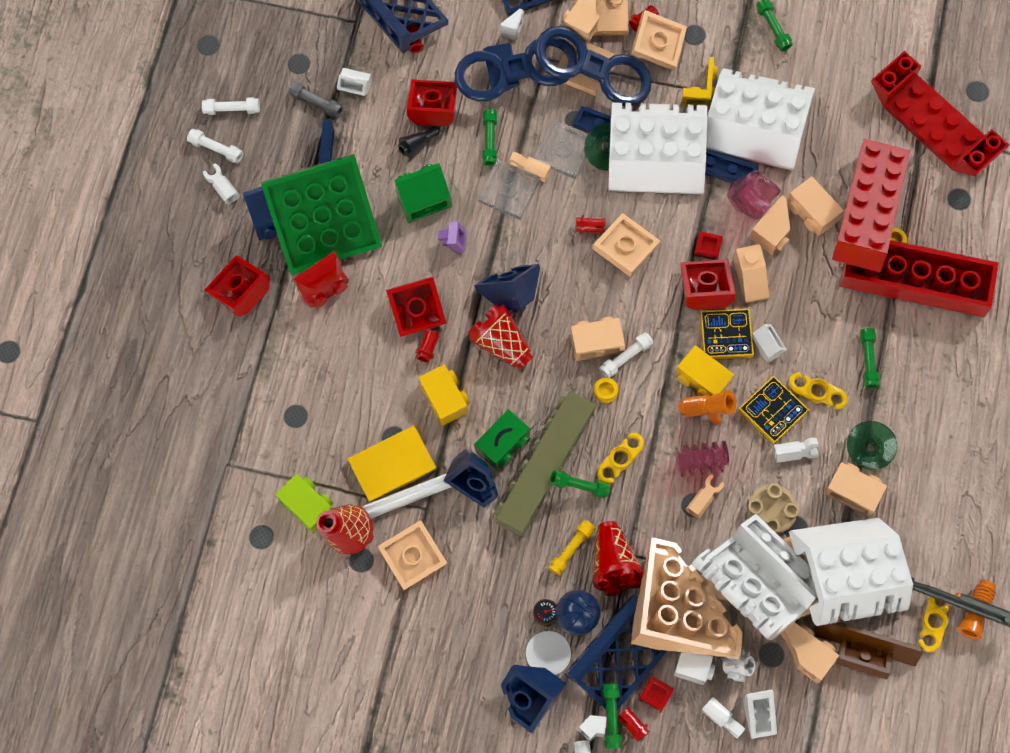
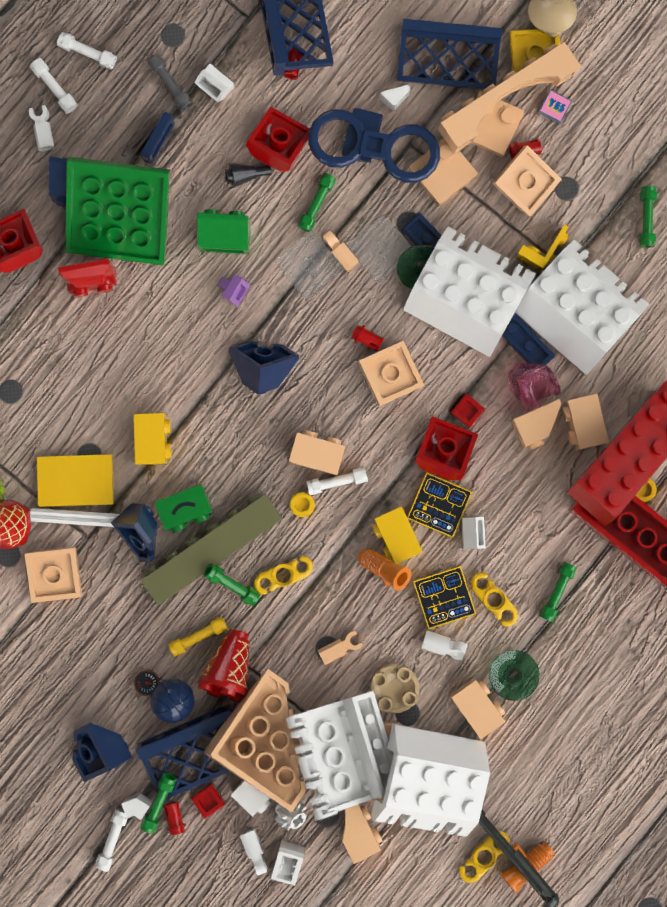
camera: 25 degrees right, 15 degrees up
red slope [386,276,447,337] -> none
red pin [415,330,440,363] -> none
red cone [467,304,534,370] -> none
white sticker [526,631,571,675] -> none
dark blue bar [535,26,652,107] -> none
clear pink piece [675,440,729,477] -> none
light nougat slope [733,244,769,304] -> none
reddish brown bracket [815,622,923,680] -> none

